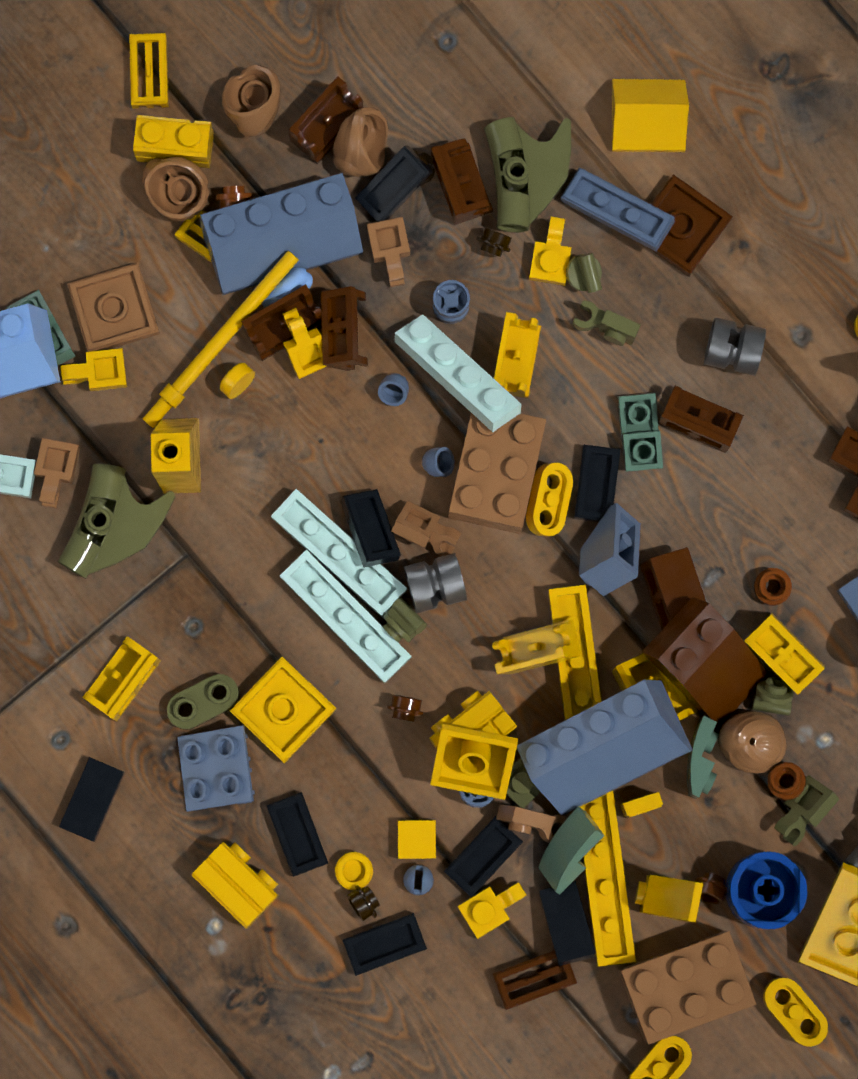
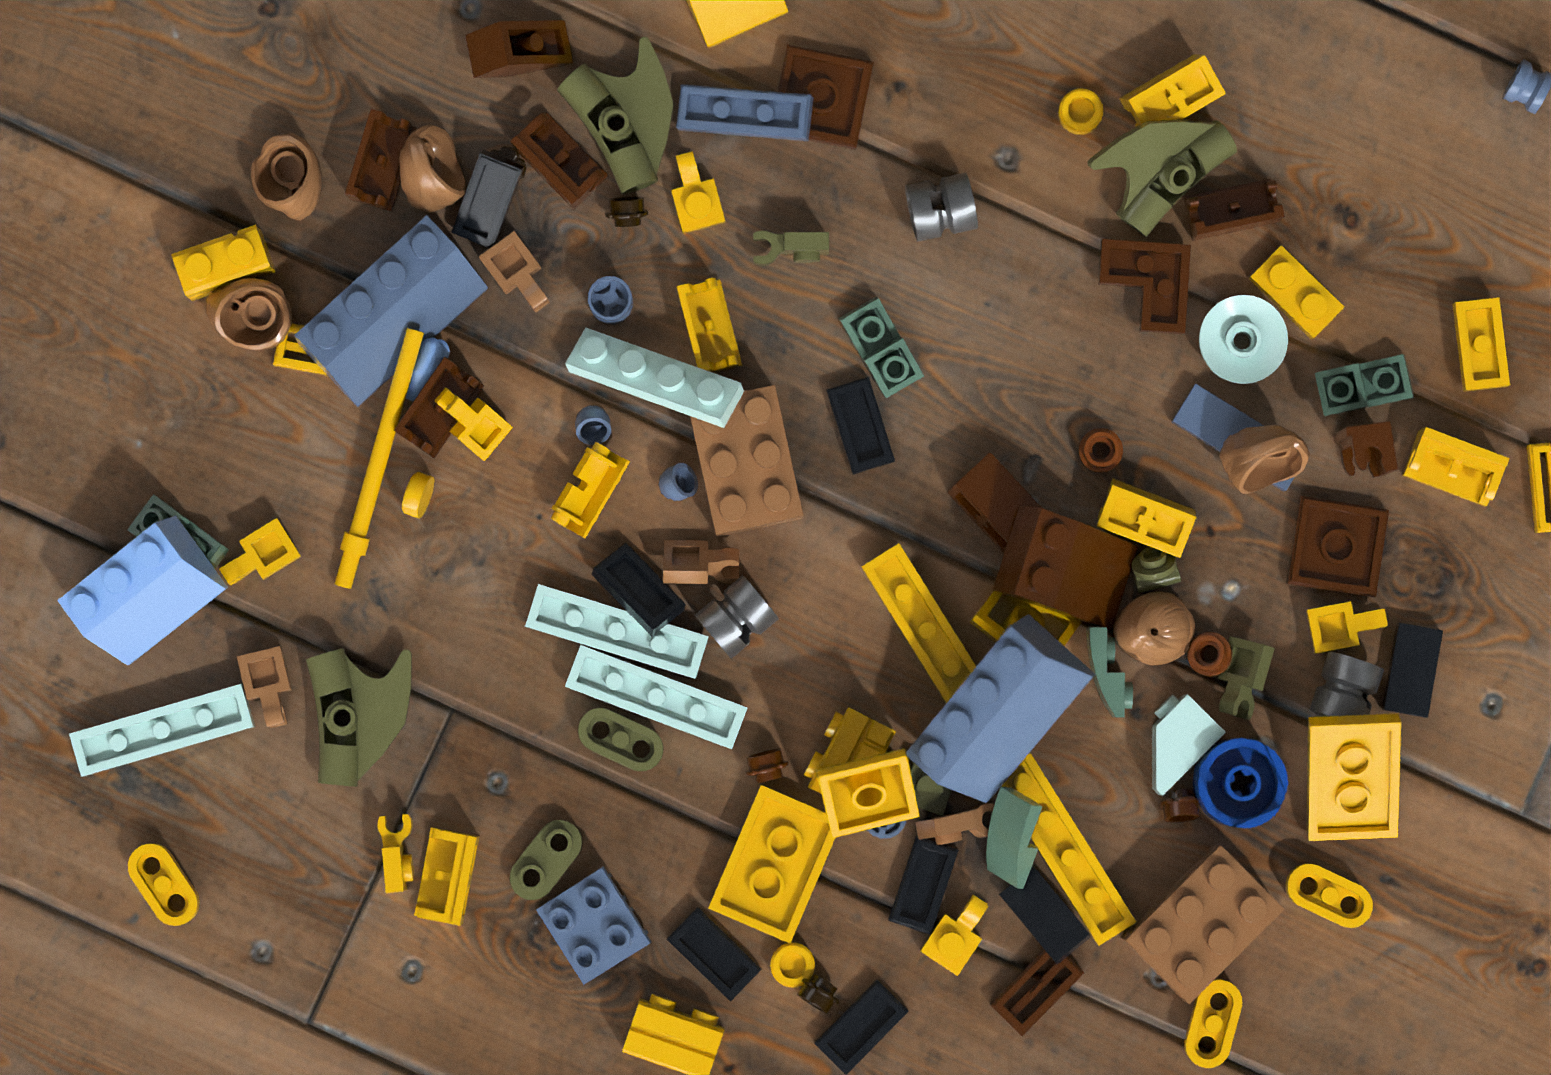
camera: 25 degrees left, 5 degrees up
black tile [59,757,126,842] -> none
medium nougat tile [67,262,160,352] -> none
yellow tile [129,33,169,109] -> none
yellow slope [151,418,201,494] -> none
dark orange plate [216,186,253,209] -> none
yellow plate [230,657,337,764] -> none
reddish brown hinge [321,286,368,371] -> none
olive plate [383,598,427,643] -> none
yellow tile [398,820,436,859] -> none
sand blue hinge [403,865,434,895] -> none
yellow hinge [492,620,581,674] -> none
yellow plate [526,463,573,536] -> none
olive plate [566,253,602,293] -> none
sand blue slope [579,503,641,596] -> none
yellow tile [620,792,663,818] -> none
yellow slope [635,875,703,922] -> none
reddish brown hinge [658,385,744,453] -> none
none -> yellow plate [377,814,414,893]
none -> reddish brown slope [465,20,573,78]
none -> yellow hinge [550,442,630,538]
none -> olive plate [578,708,664,771]
none -> yellow plate [708,785,836,943]
none -> light aqua slope [1152,694,1226,796]

